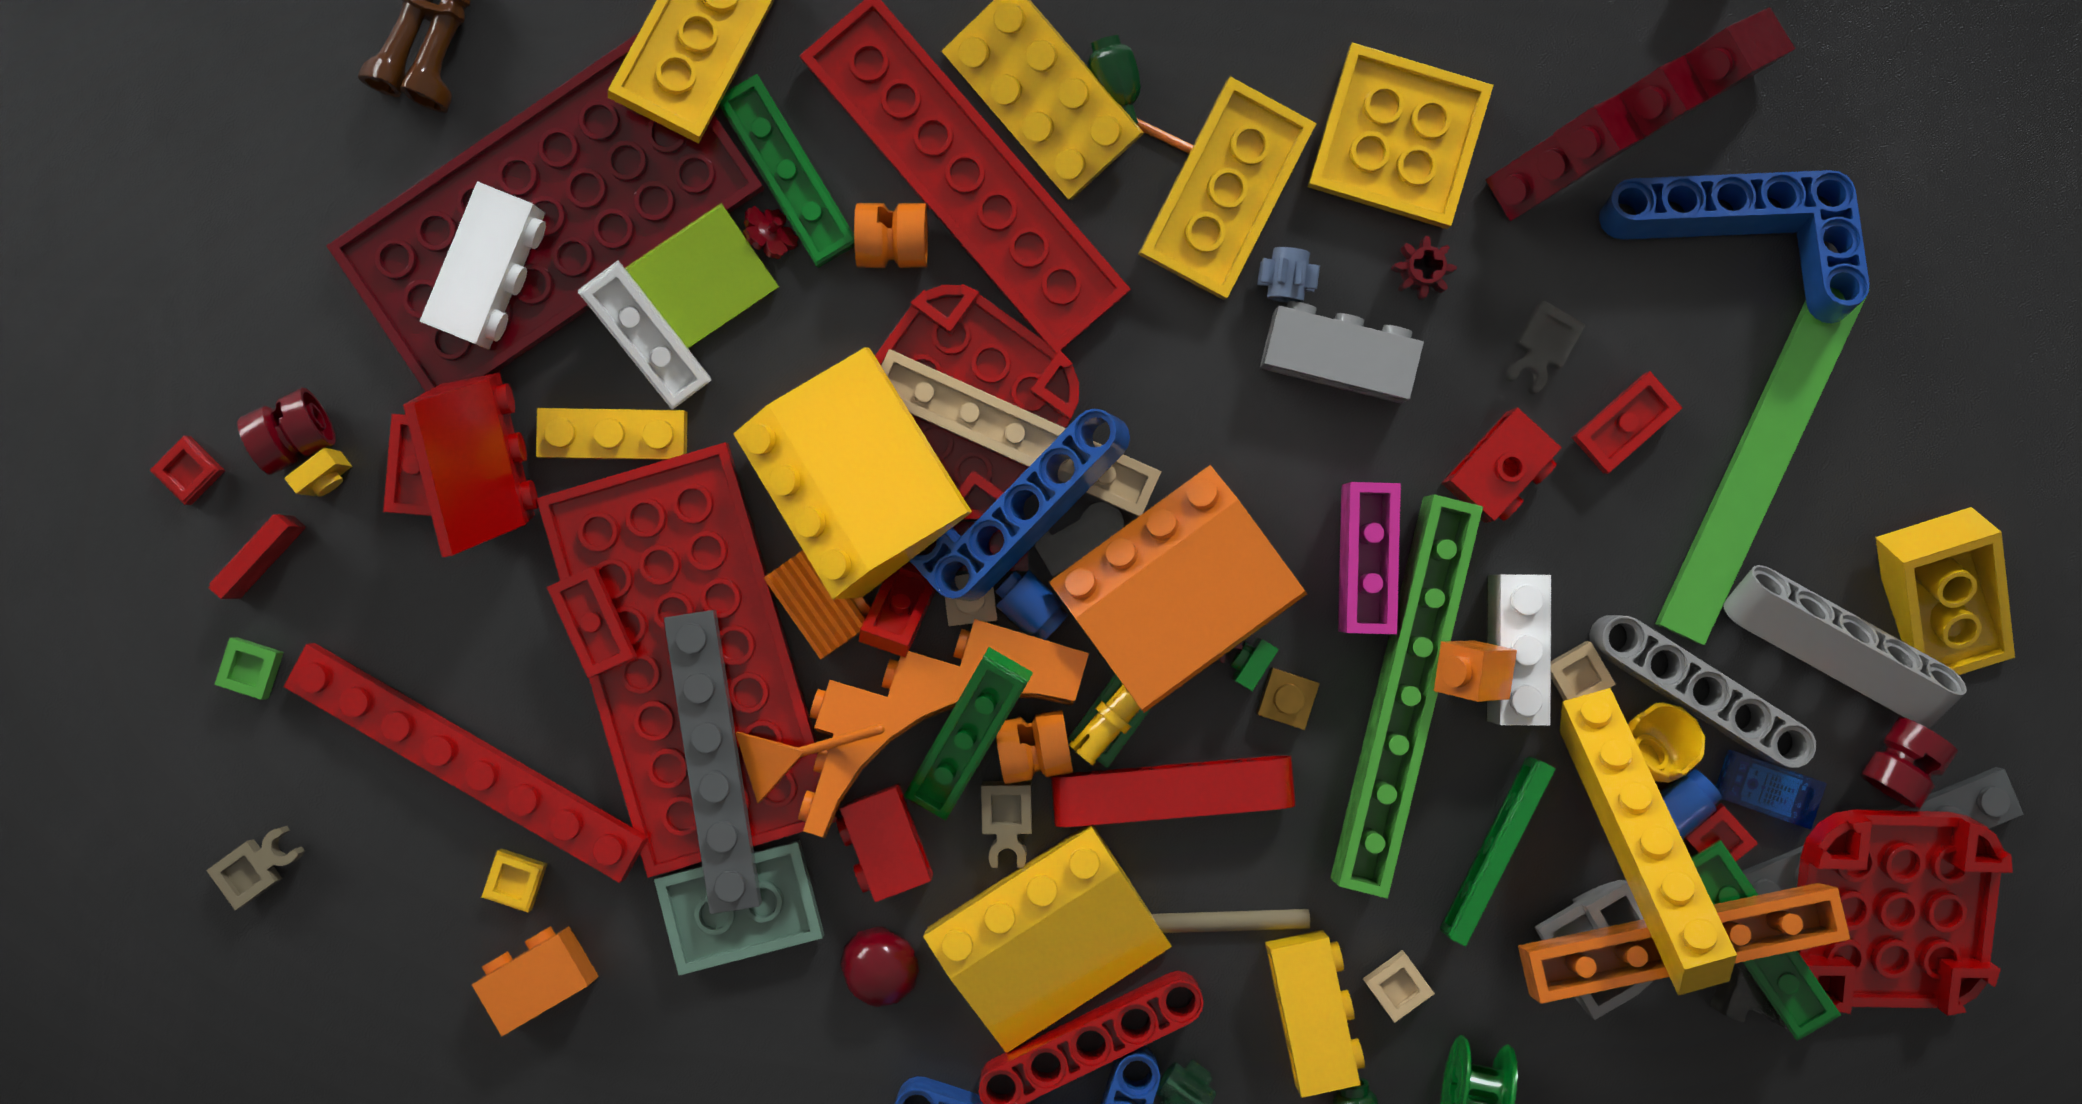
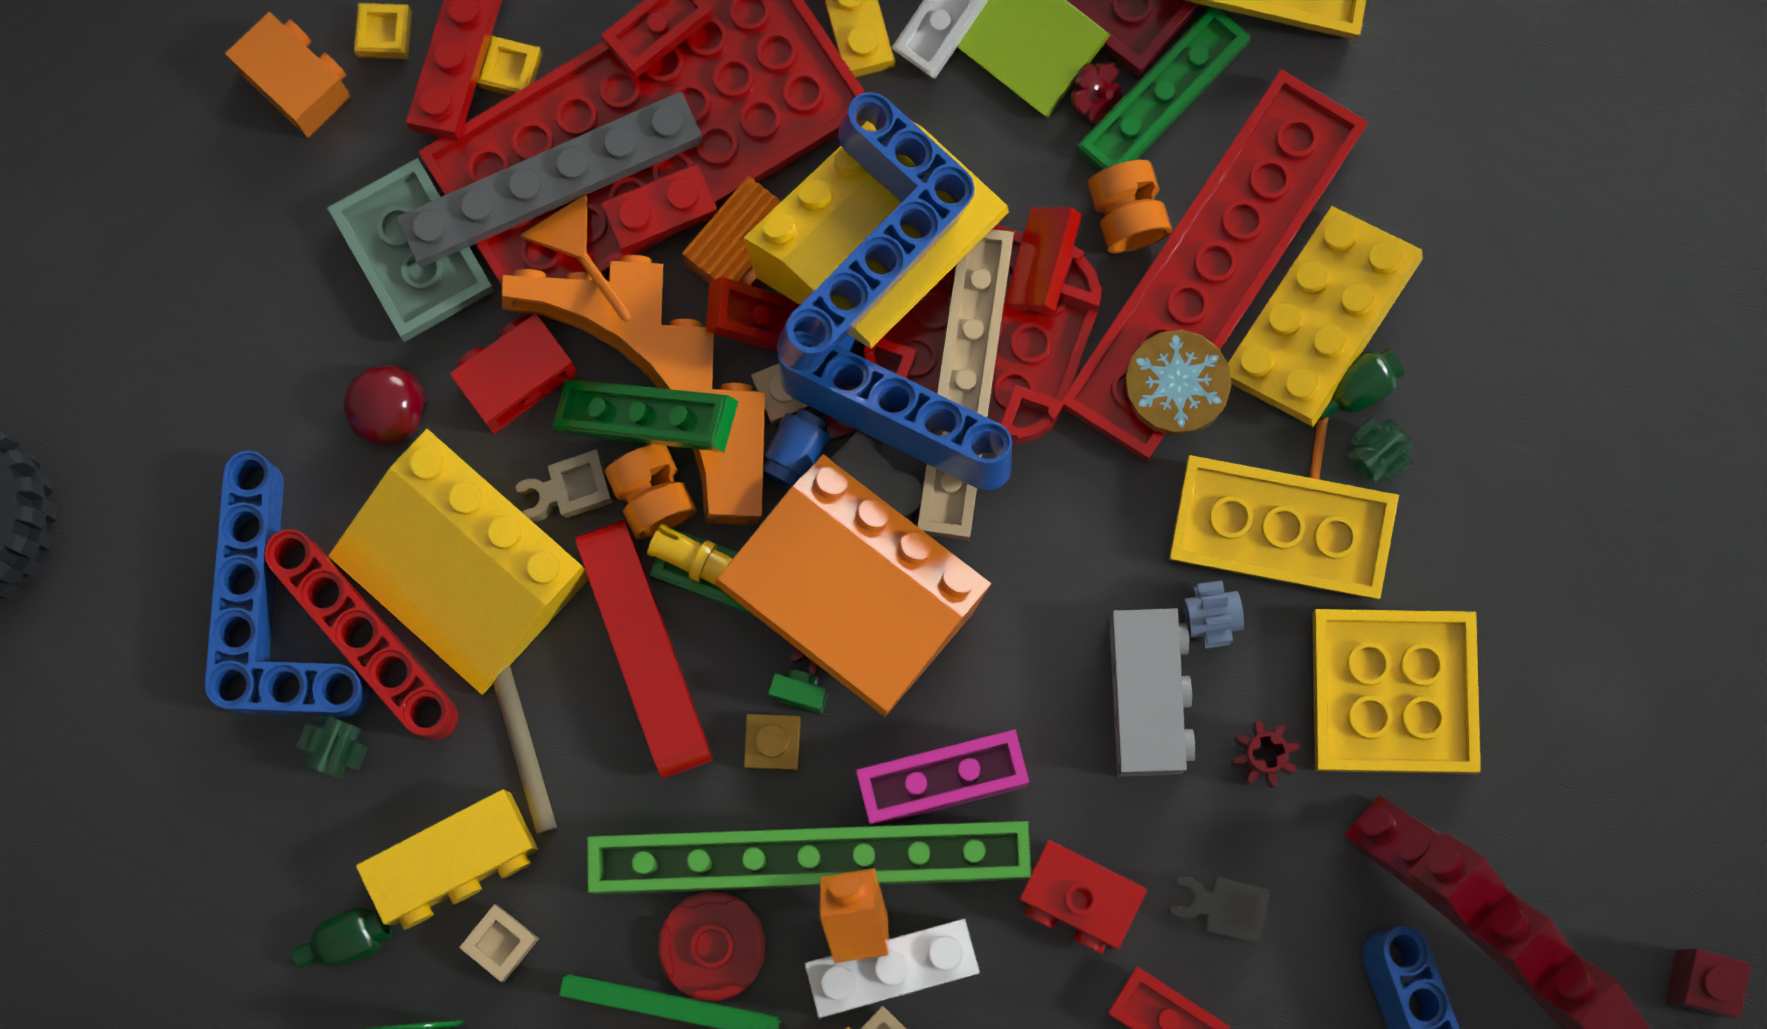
camera: 75 degrees right, 10 degrees down
none -> yellow tile [477,36,543,96]
none -> red plate [602,163,718,255]
none -> red tile [658,892,767,1001]
none -> blue beam [777,92,975,371]
none -> red tile [1004,207,1082,312]
none -> pearl gold tile [1124,330,1232,436]
none -> clear green gear [1348,418,1415,484]

